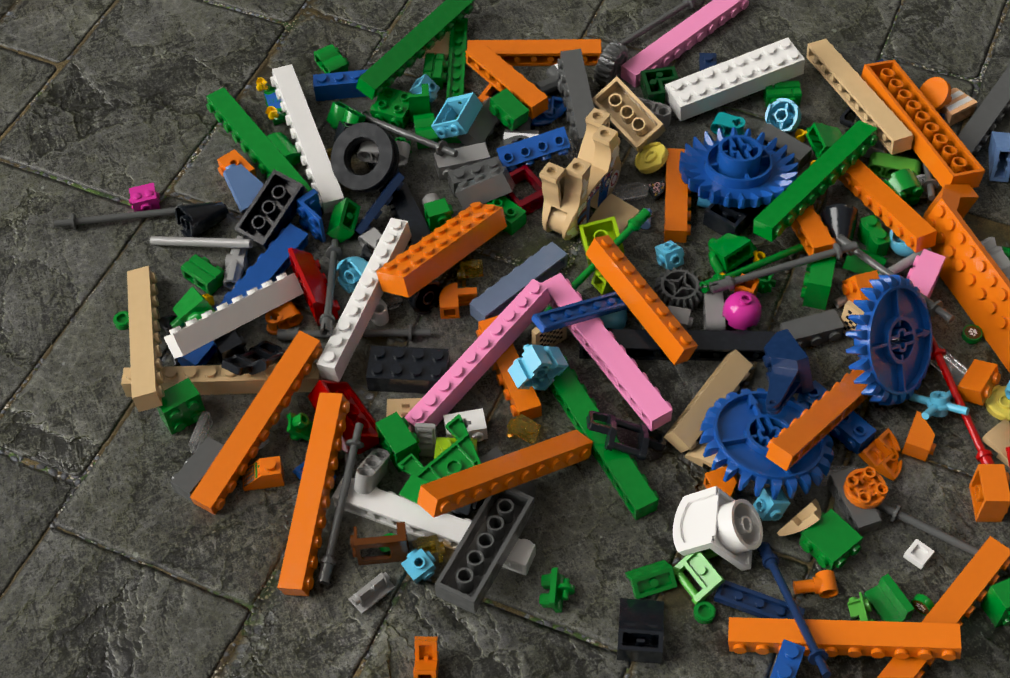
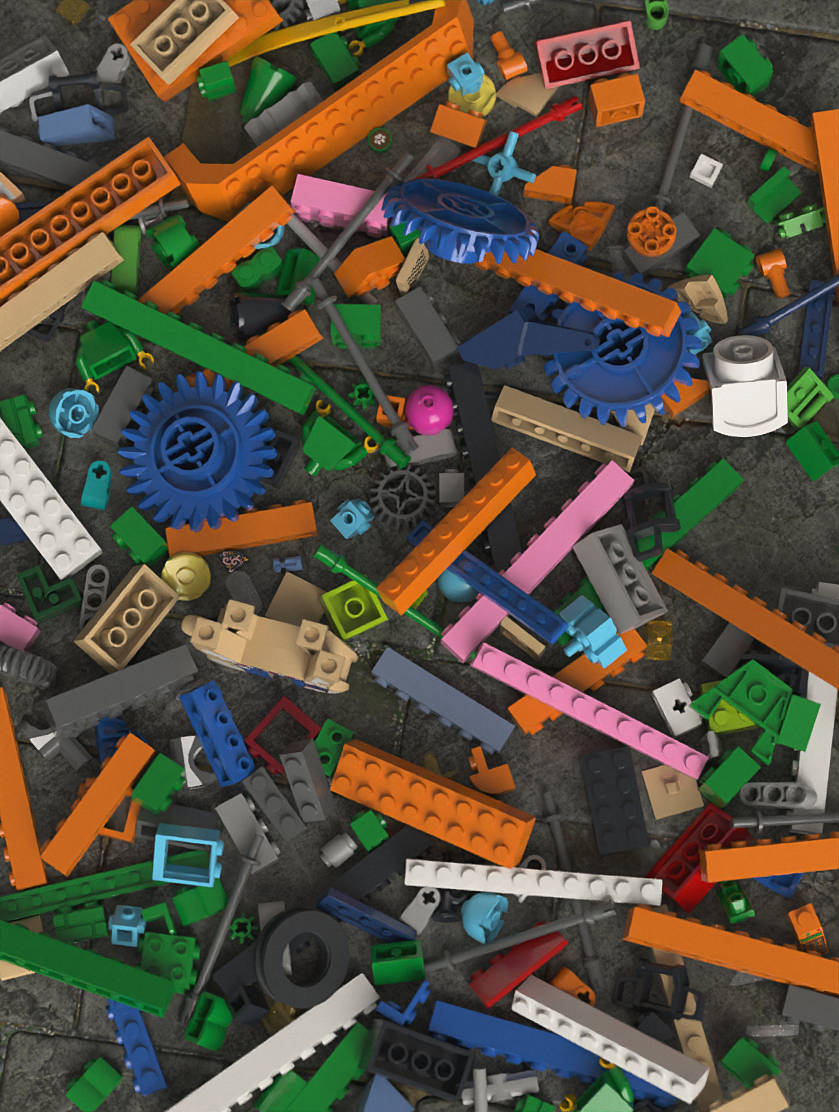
camera: 105 degrees left, 25 degrees up
none -> green brick [110,506,169,569]
none -> light grey slope [573,524,668,634]

